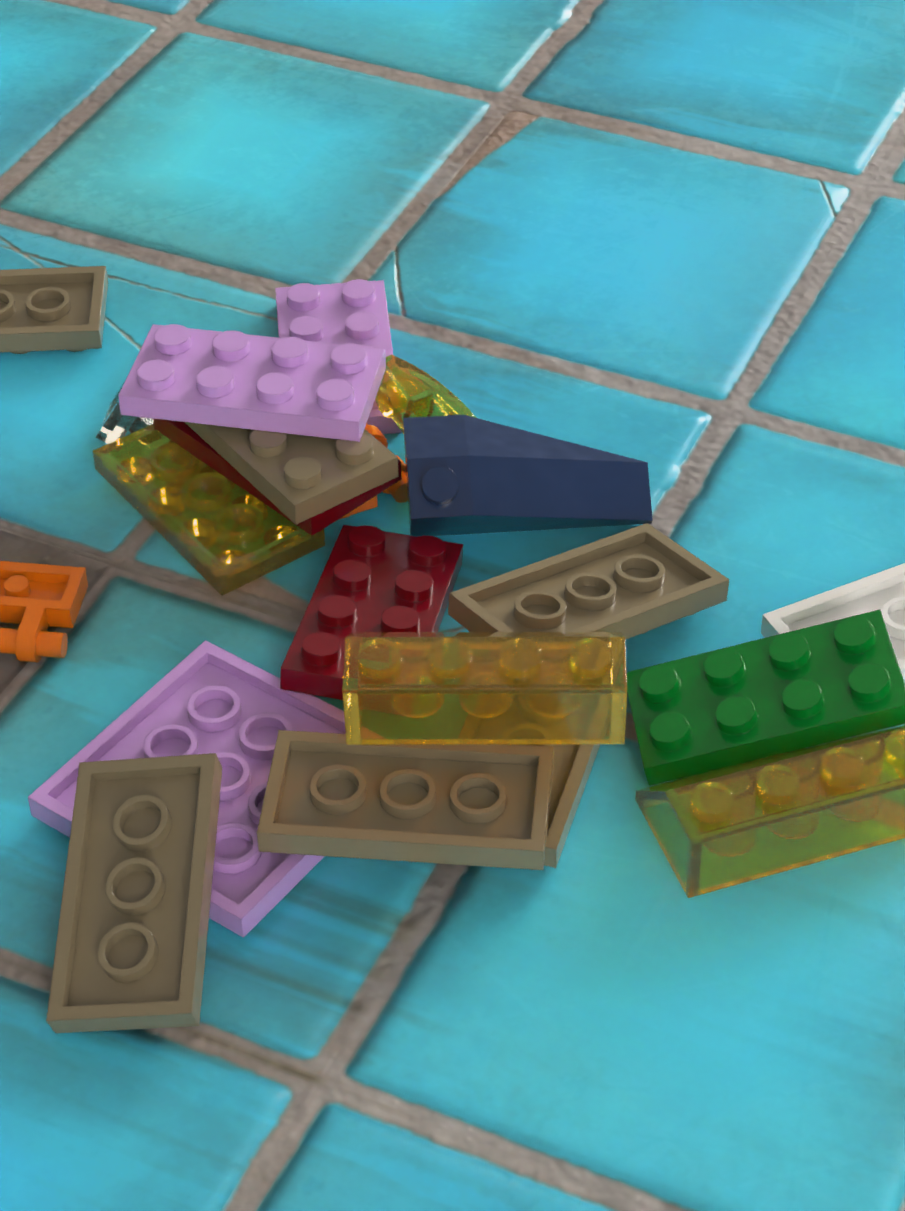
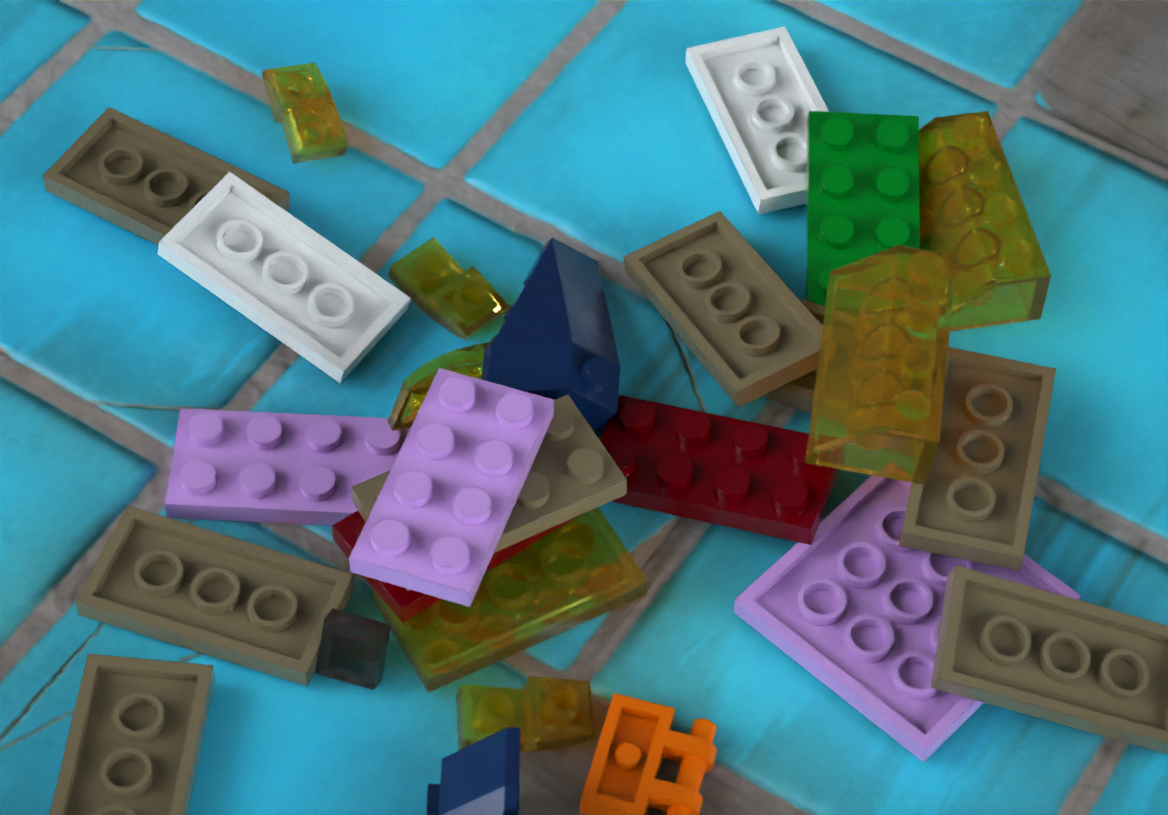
camera: 85 degrees left, 10 degrees up
none -> dark tan plate [43,107,290,245]
none -> dark tan plate [75,505,354,687]
none -> white plate [157,172,411,384]
none -> clear yellow slope [262,62,349,163]
none -> clear yellow slope [388,237,510,341]
none -> clear yellow slope [456,676,594,752]

